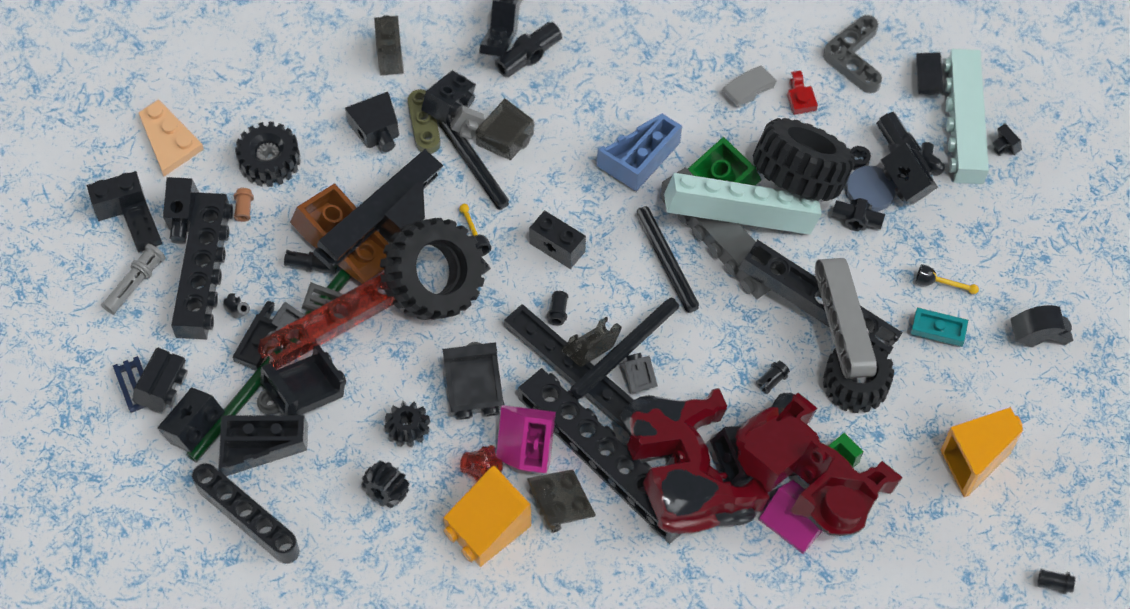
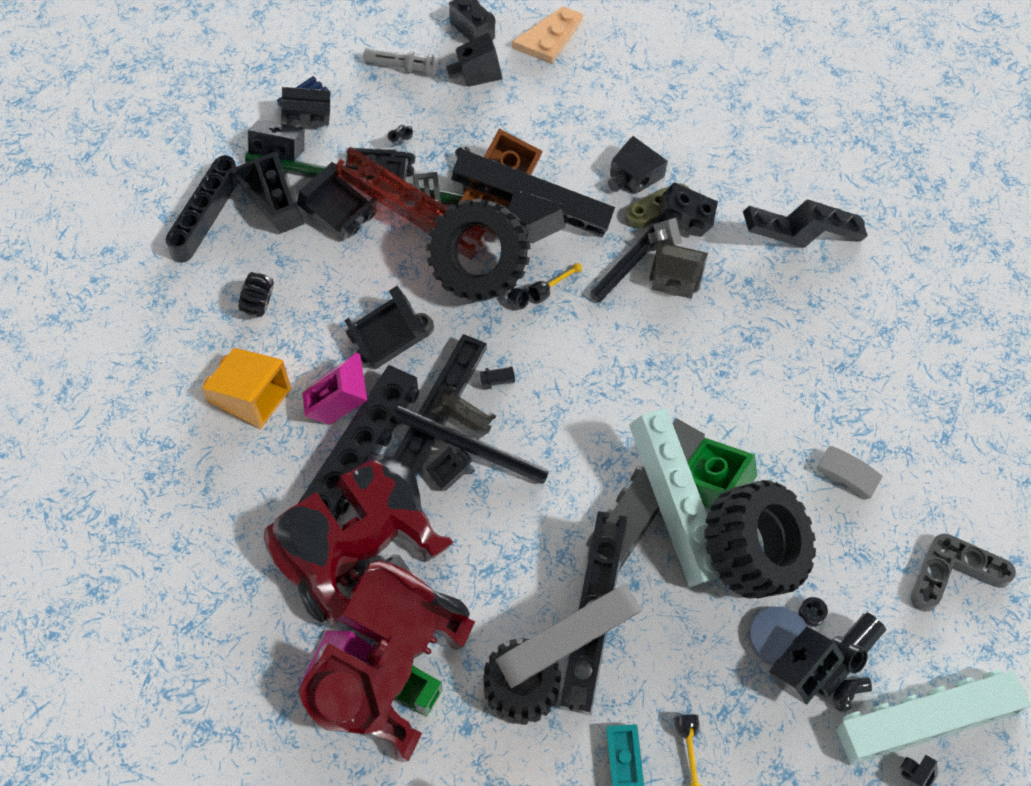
camera: 70 degrees right, 0 degrees up
black plate [121,200,163,253] -> none
black brick [171,192,233,340] -> none
nougat pin [233,188,254,222] -> none
black bush [235,122,301,187] -> none
clear smoke torso [374,15,404,76] -> none
black gear [384,401,430,447] -> none
clear red rock [460,445,503,482] -> none
black piece [495,21,562,77] -> none
clear smoke hinge [527,469,596,533] -> none
black brick [529,210,586,269] -> none
medium blue wedge [597,113,682,192] -> none
black axle [636,206,699,313] -> none
black pin [756,361,790,394] -> none
red plate [787,70,818,115] -> none
black axle [831,198,885,232] -> none
black slope [916,52,943,96] -> none

